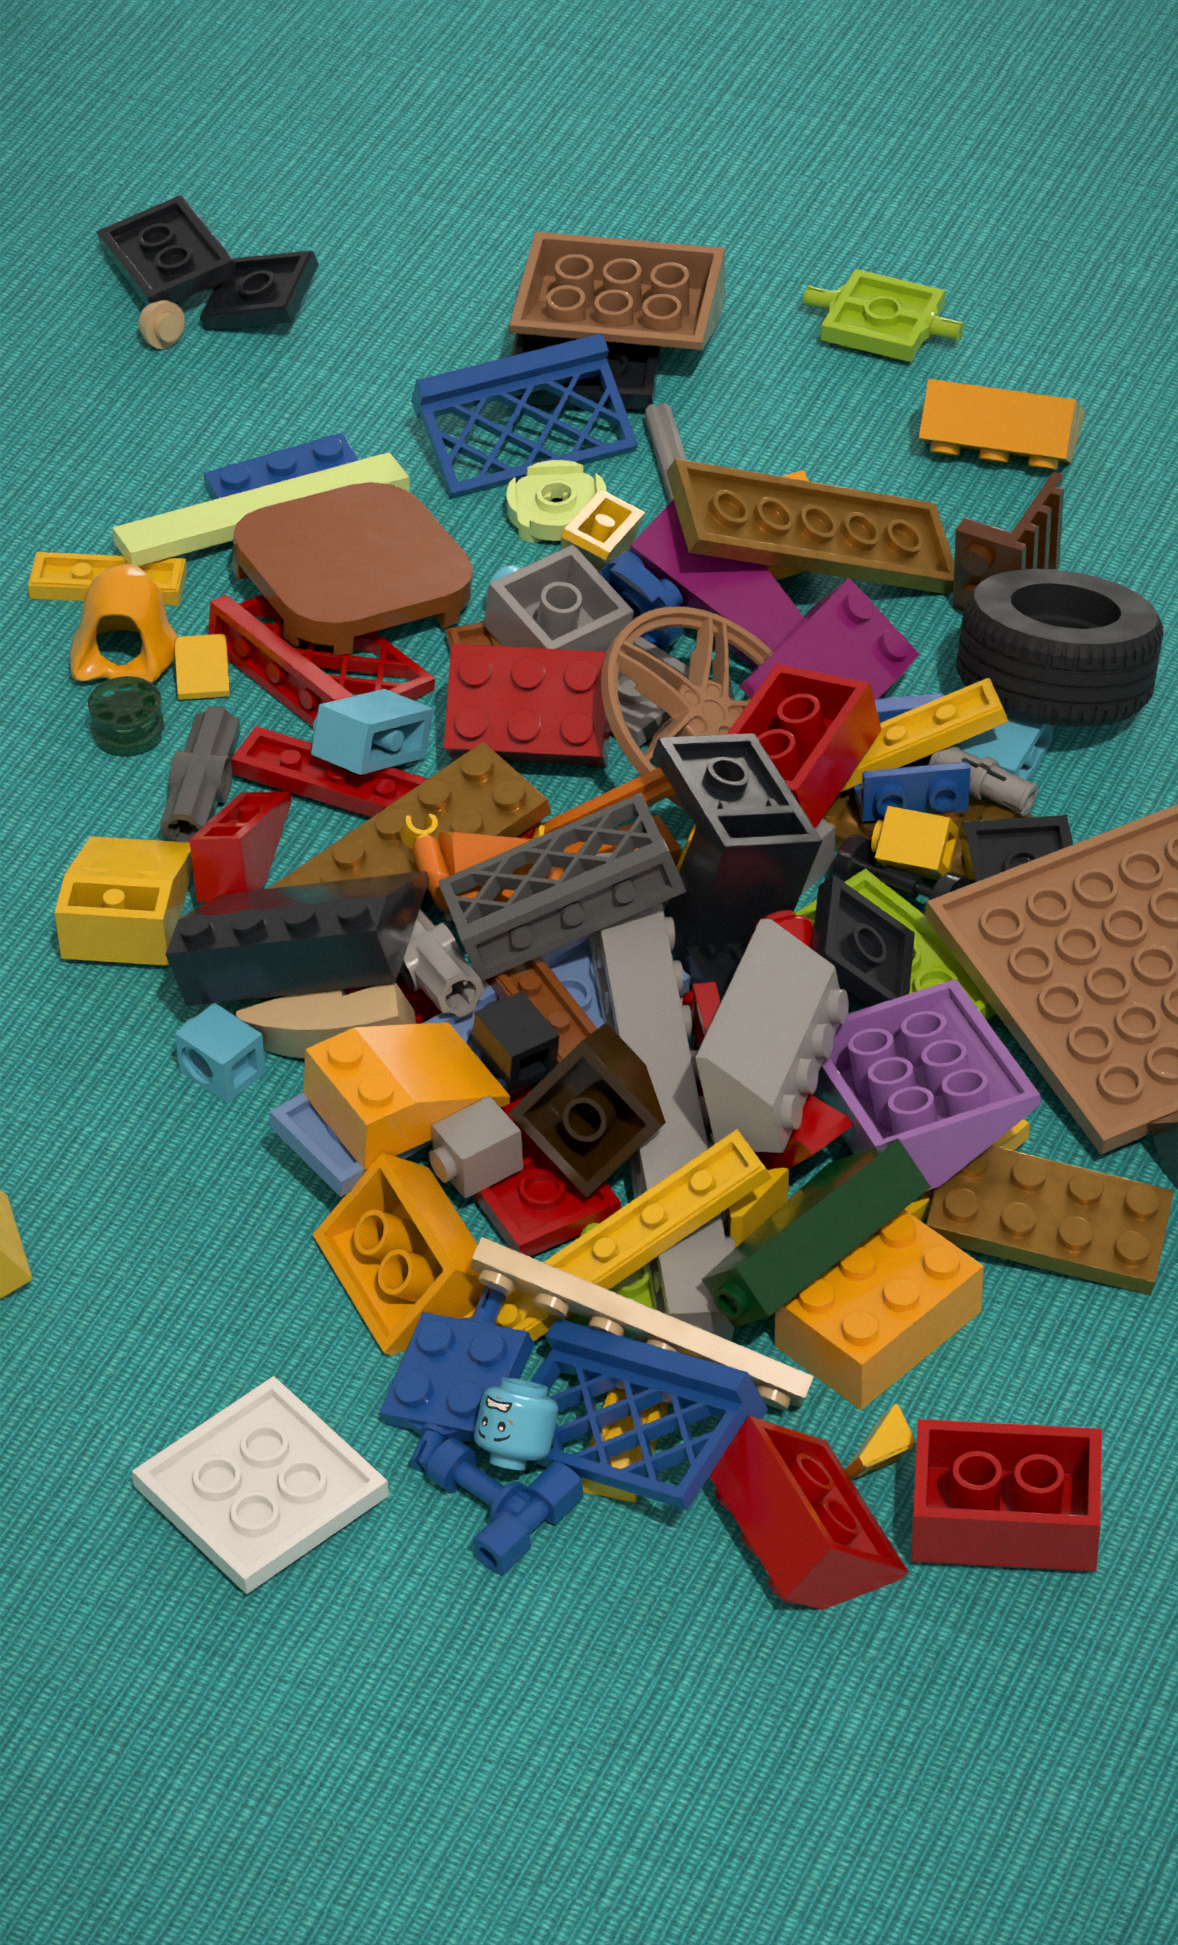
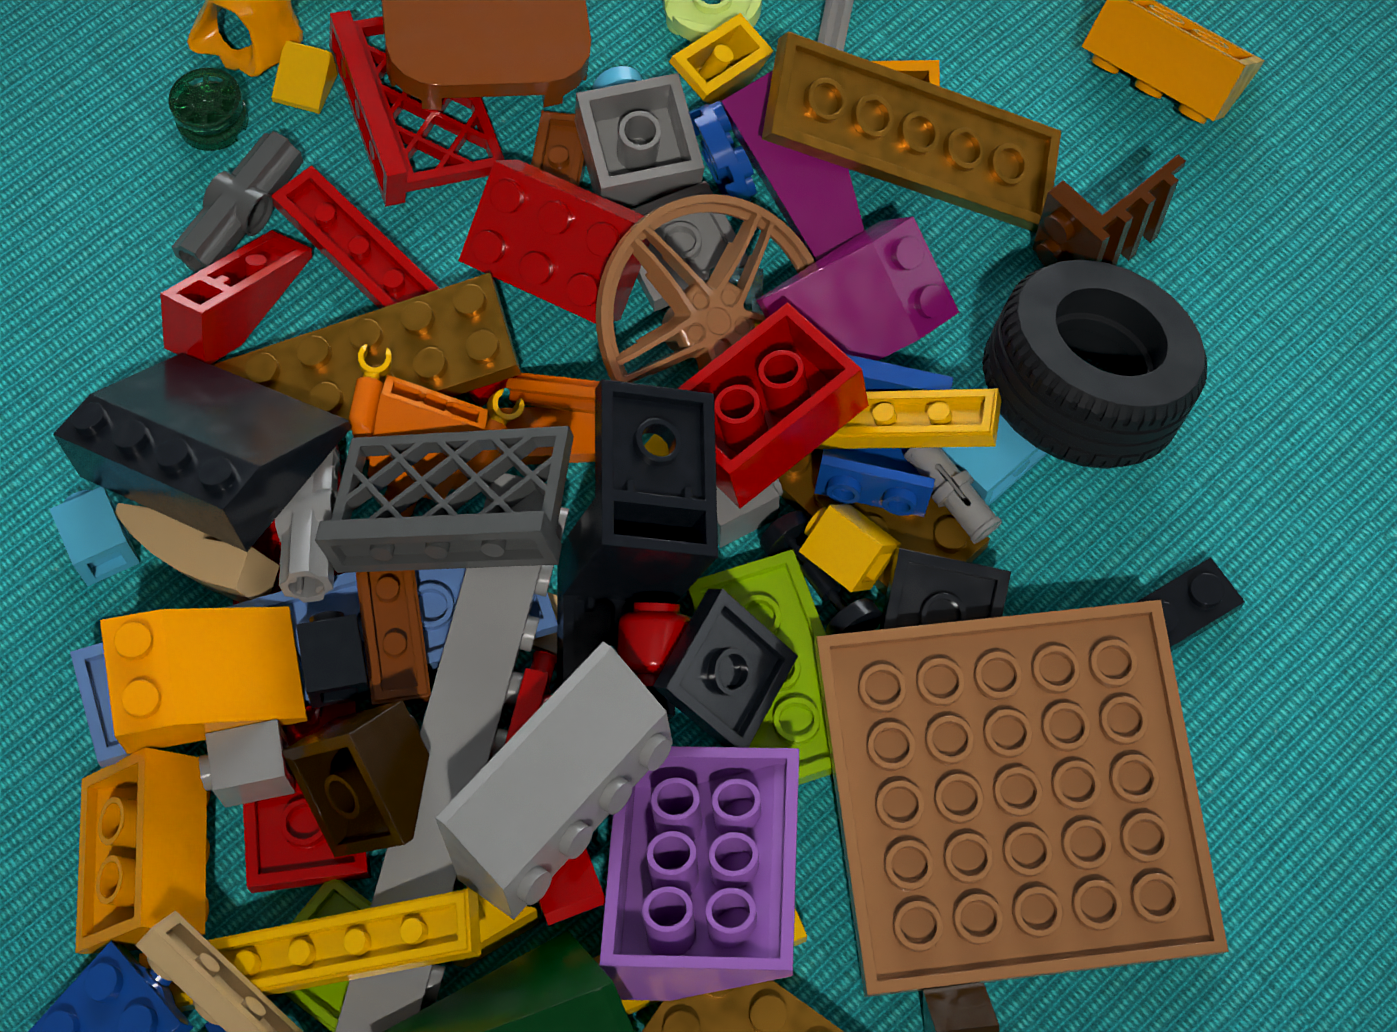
camera: 20 degrees right, 20 degrees up
yellow slope [54,836,193,966] -> none
medium azure brick [311,689,434,775] -> none

